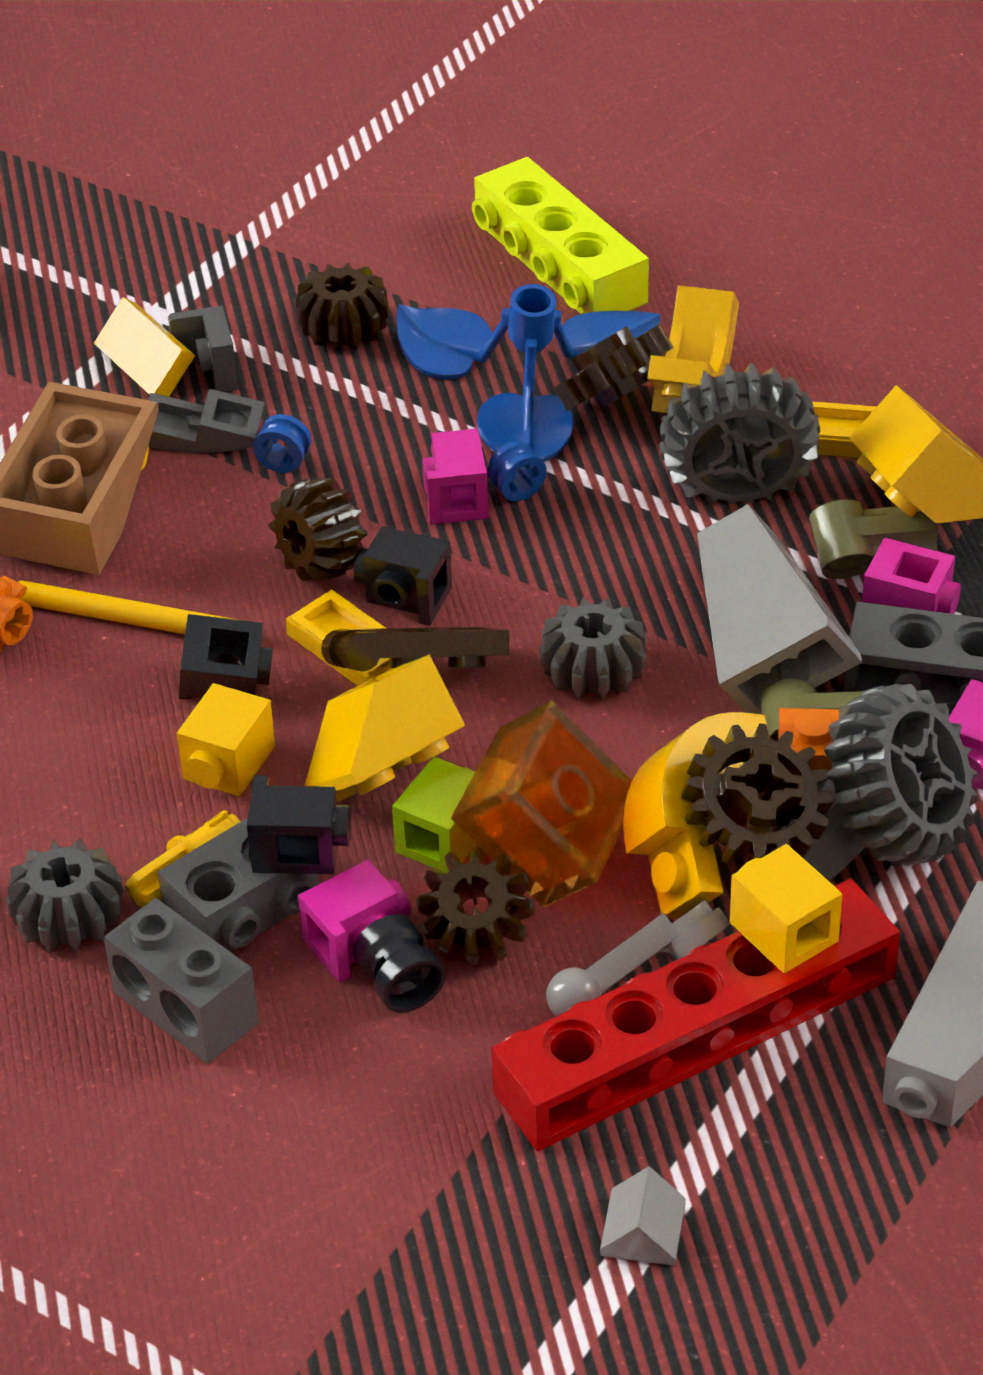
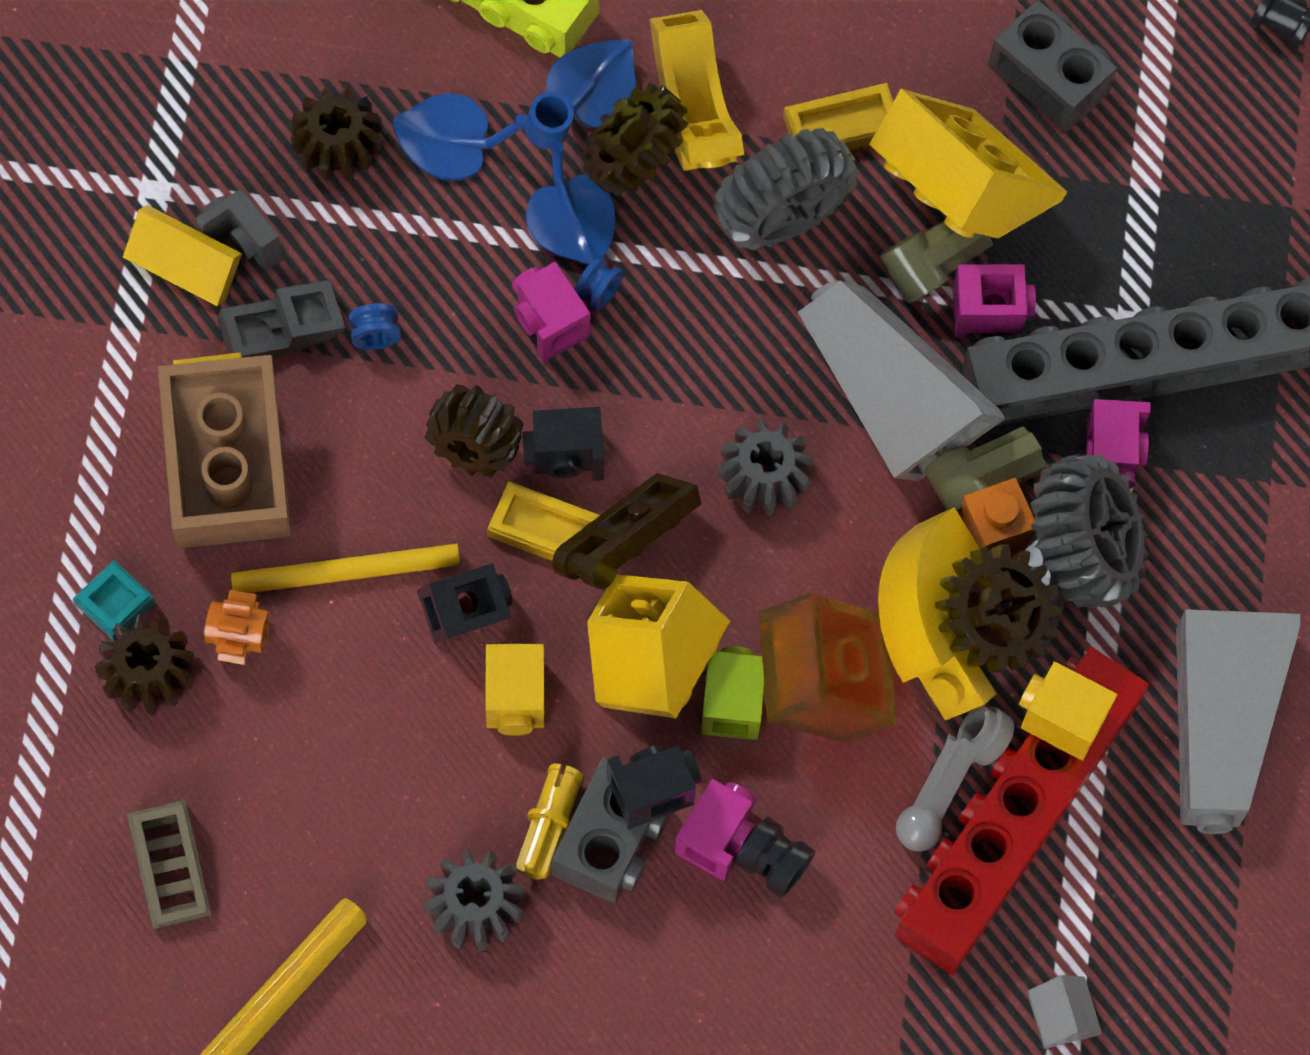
camera: 30 degrees left, 25 degrees up
dark grey brick [104,898,259,1064] -> none
dark brown gear [416,845,535,967] -> none

